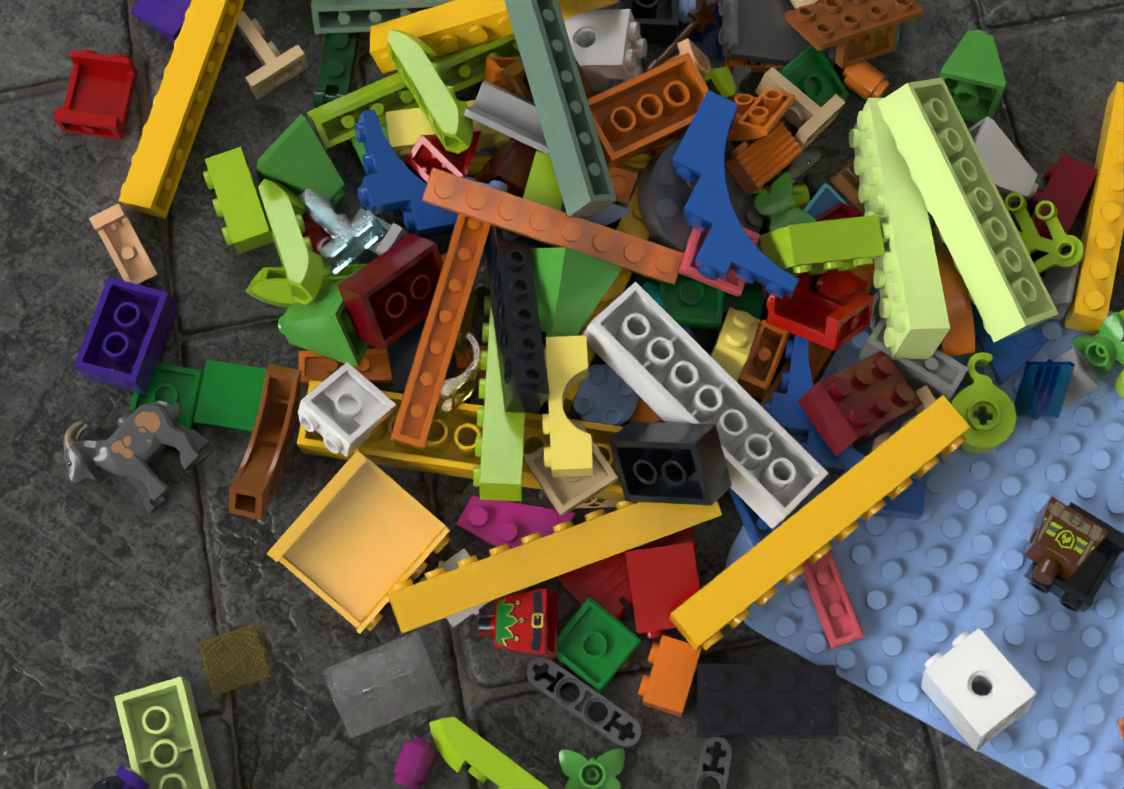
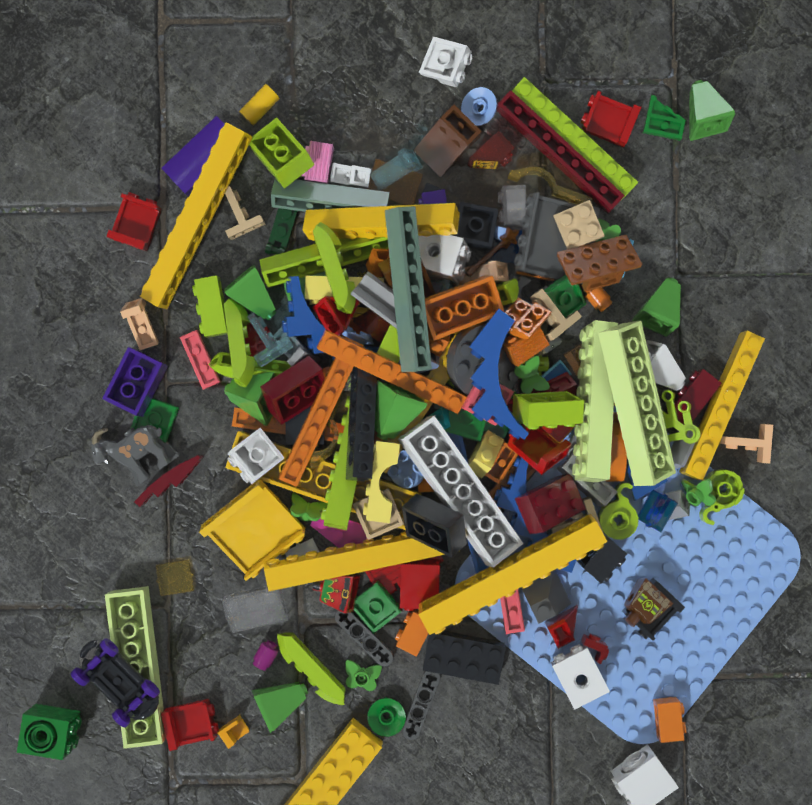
camera: 10 degrees right, 15 degrees up
green tile [193,360,266,433] -> none
dark orange arch [229,364,302,520] -> none
none -> dark red slope [134,454,204,507]
none -> coral tile [180,330,221,390]
none -> bright green animal [290,493,328,521]
none -> dark grey slope [521,570,571,624]
none -> red slope [544,605,578,649]
none -> black brick [578,535,627,584]
none -> red bracket [581,633,609,664]

